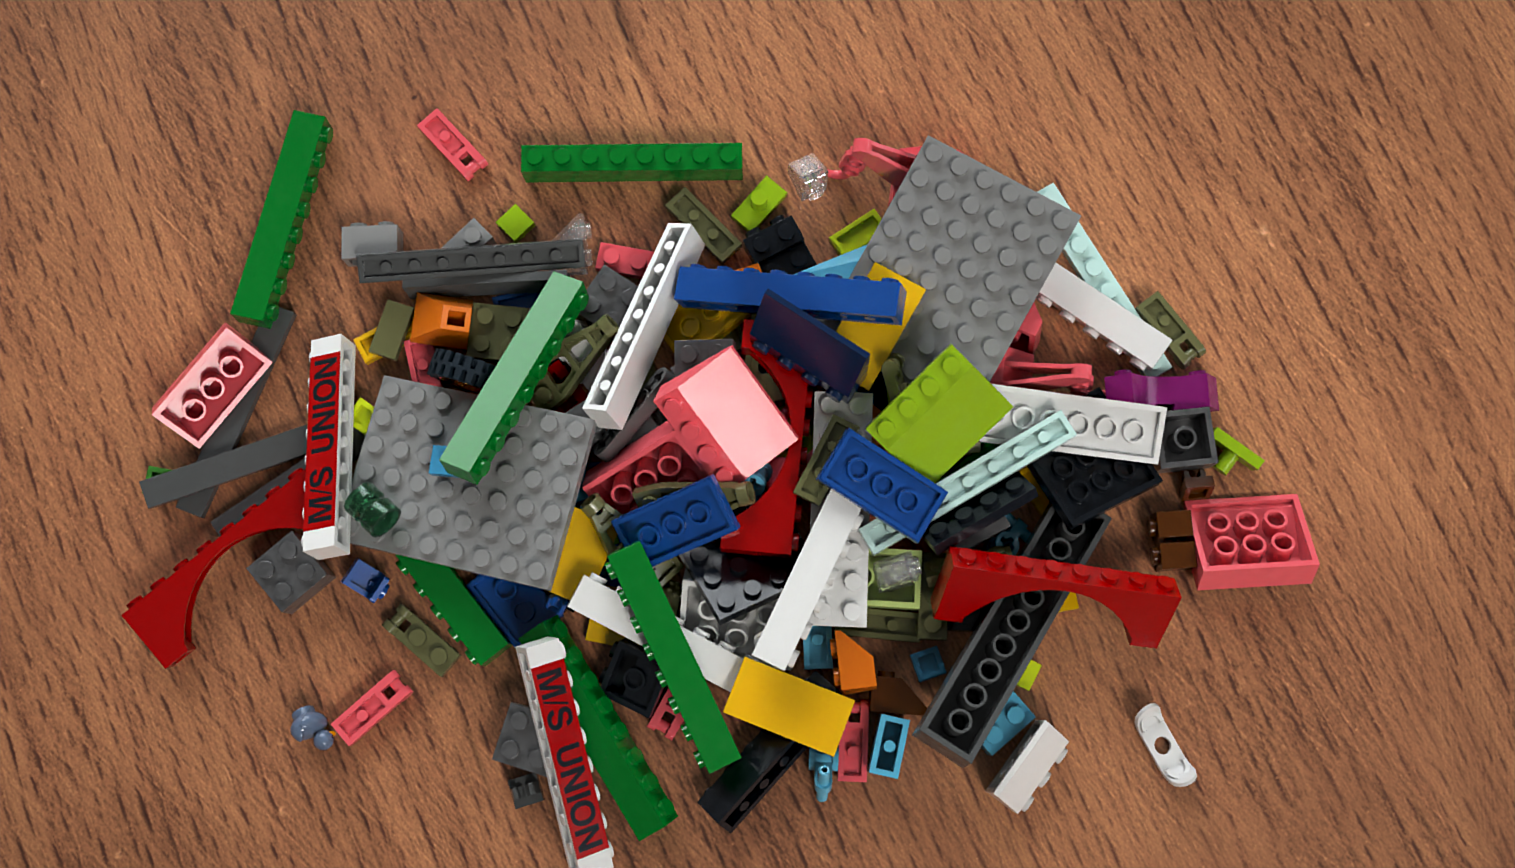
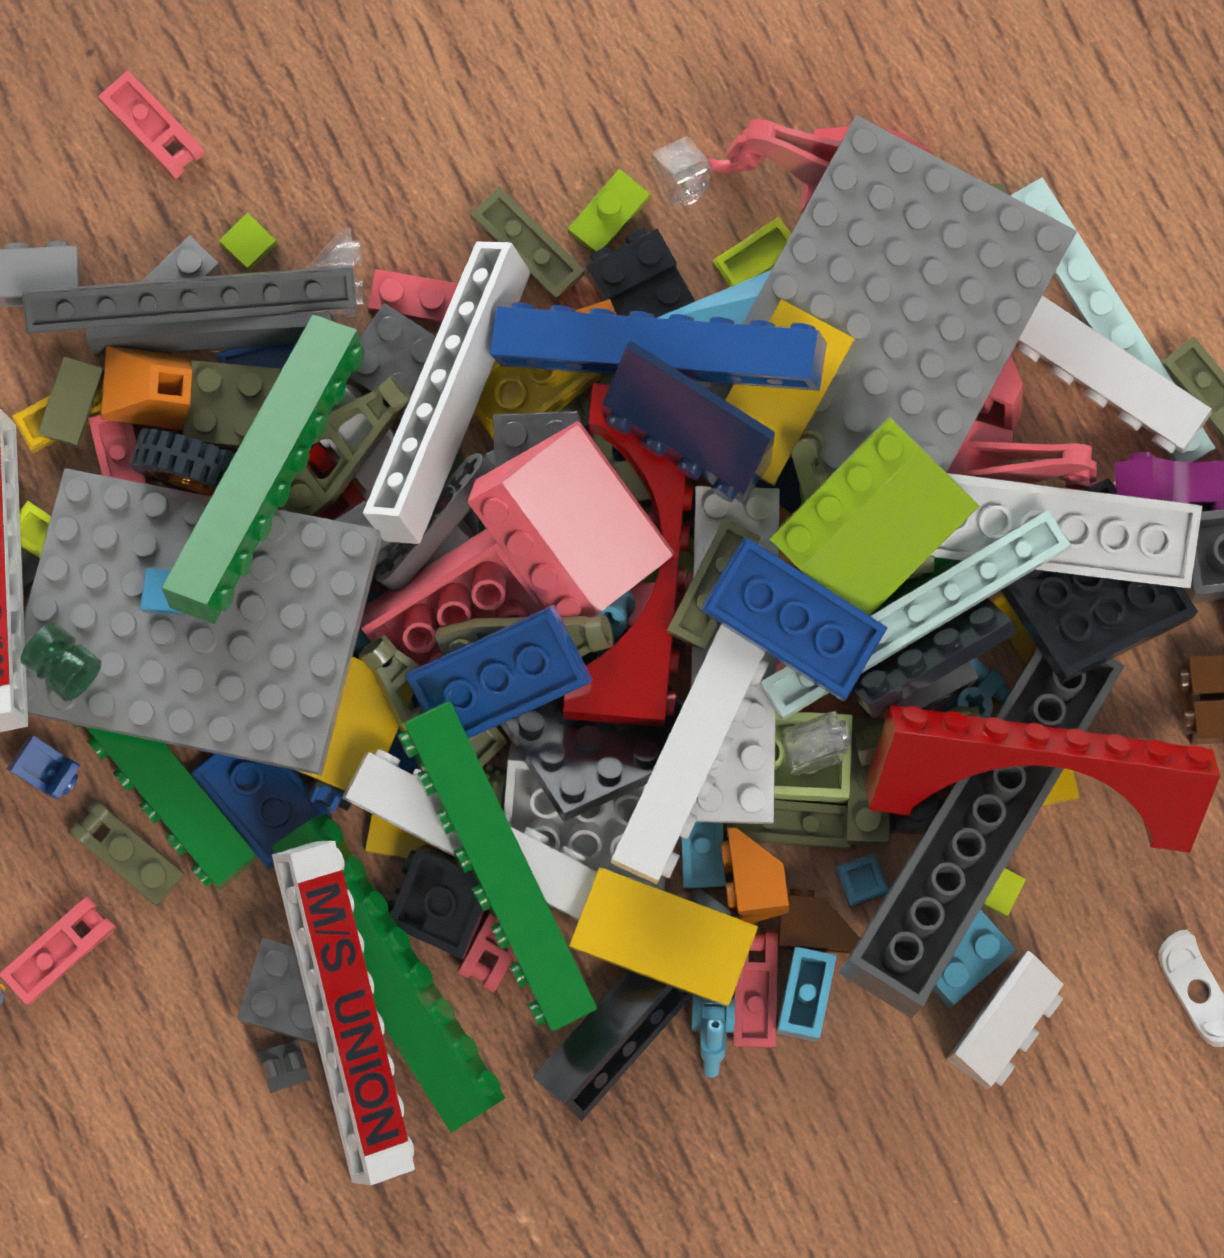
camera: 10 degrees left, 0 degrees up
green brick [521,143,743,183] -> none

